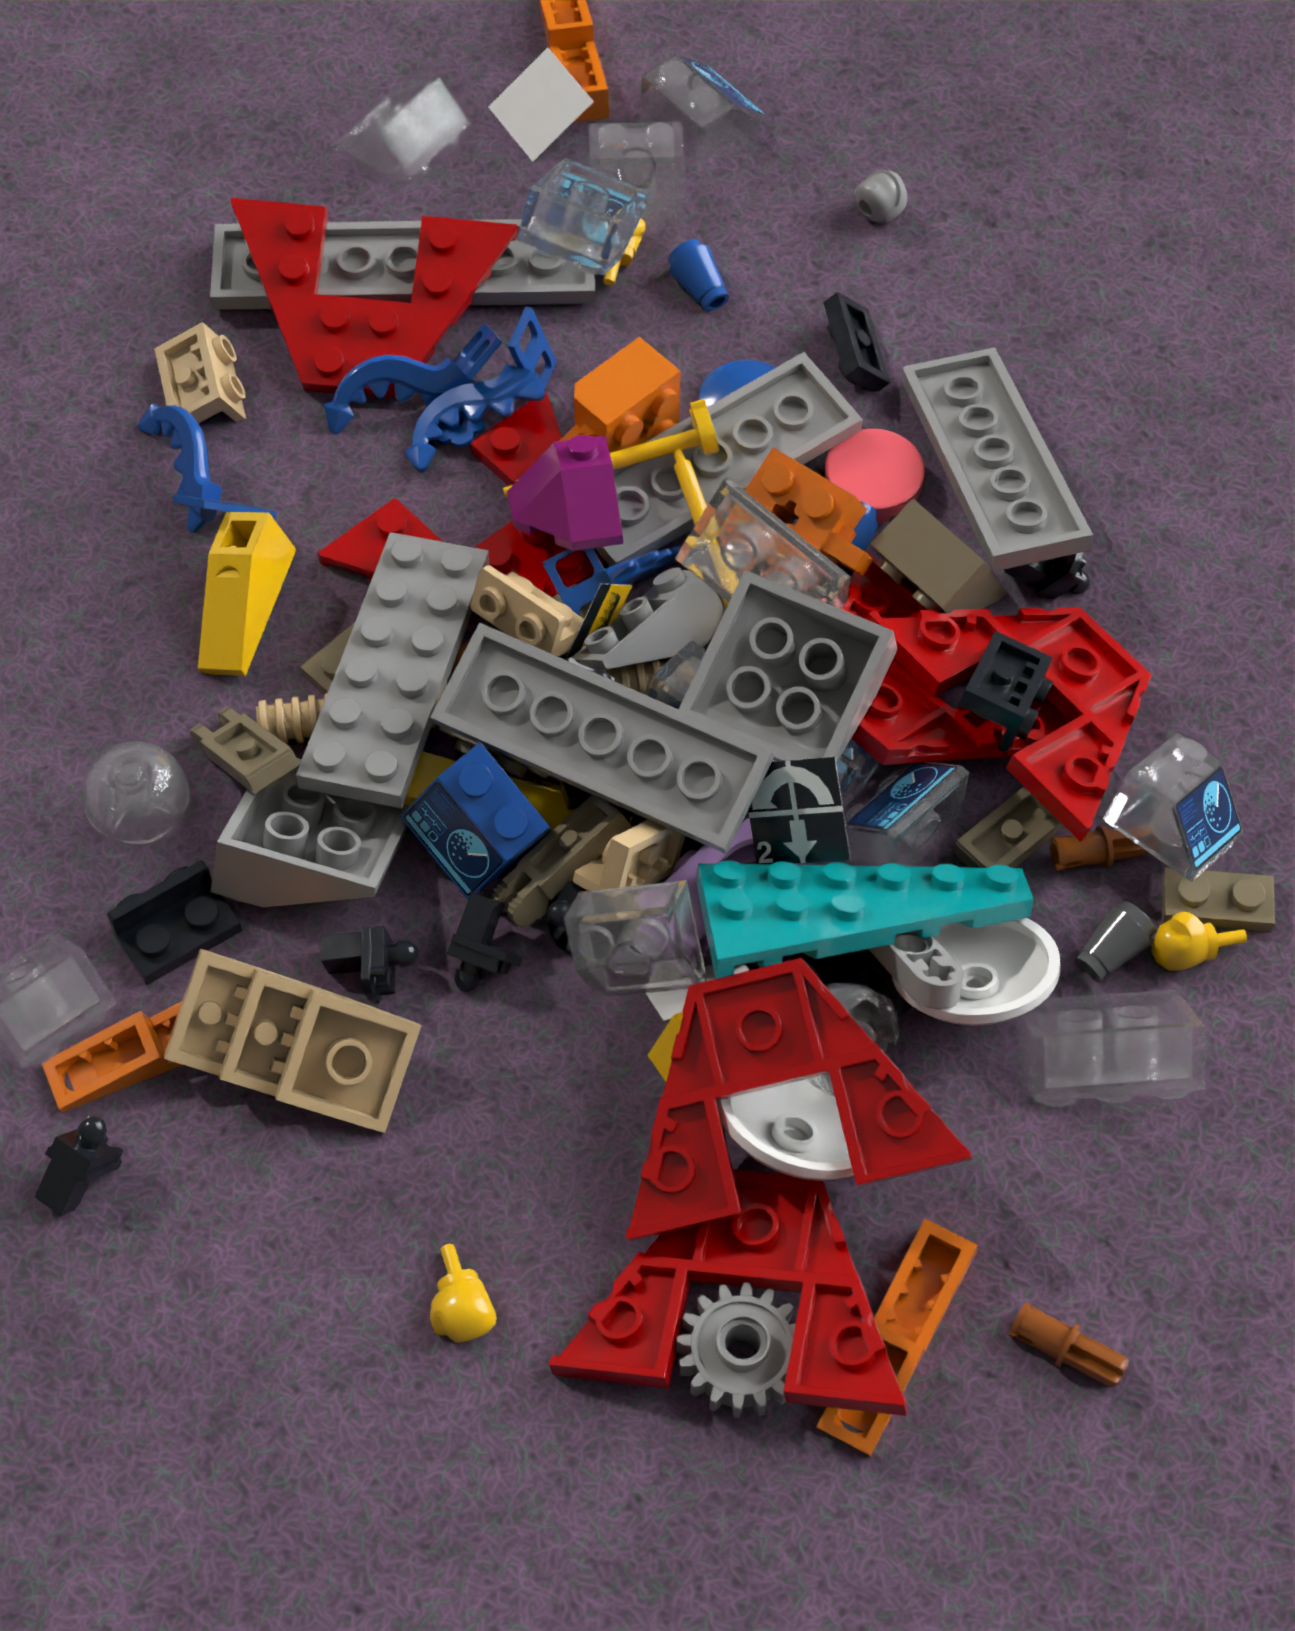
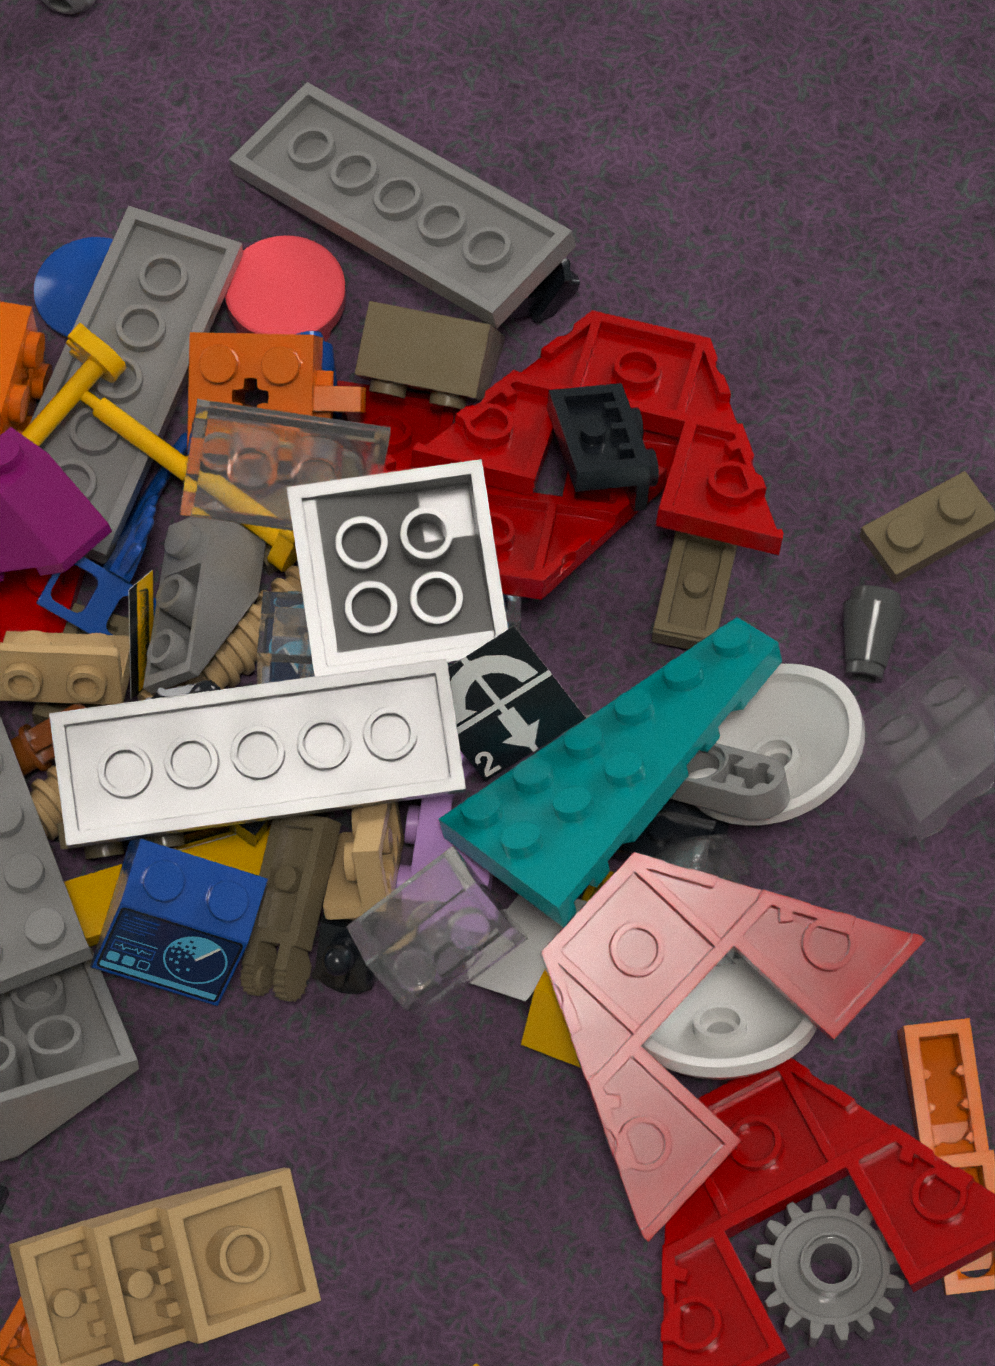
camera: 35 degrees left, 5 degrees up
black piece [321,926,419,1003] -> none
black piece [447,892,523,992] -> none
black plate [823,292,890,392] -> none
clear slope [844,761,970,867] -> none
dark orange axle [1049,824,1160,872] -> none
clear slope [1103,732,1244,882] -> none
yellow piece [1151,912,1247,971] -> none

